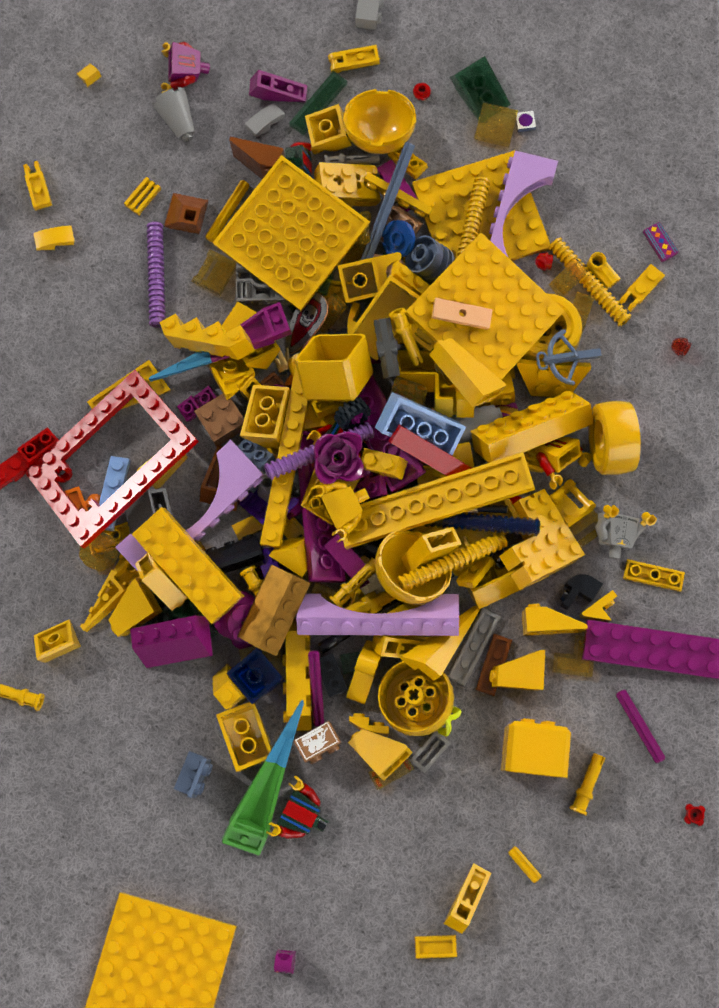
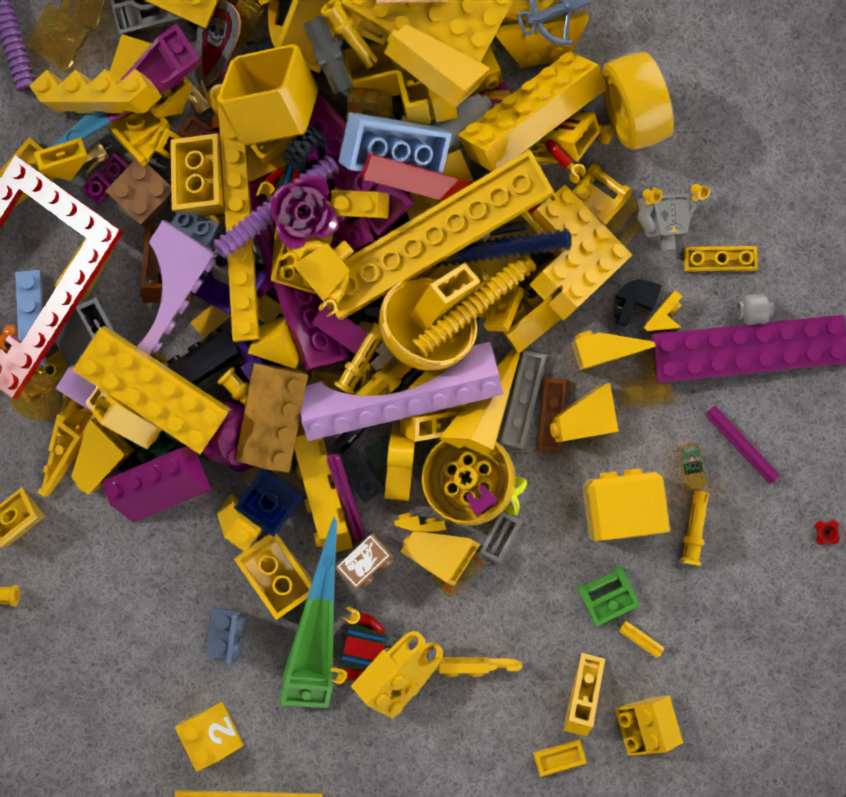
camera: 20 degrees left, 10 degrees up
none -> clear yellow slope [25,2,90,73]
none -> yellow slope [34,137,88,181]
none -> pearl gold piece [85,142,111,175]
none -> yellow slope [175,701,244,772]
none -> yellow brick [351,631,443,719]
none -> yellow plate [435,657,523,677]
none -> magenta tile [466,485,498,518]
none -> bright green plate [576,565,640,627]
none -> yellow slope [615,695,683,756]
none -> leg [677,442,709,490]
none -> light grey head [736,293,774,325]

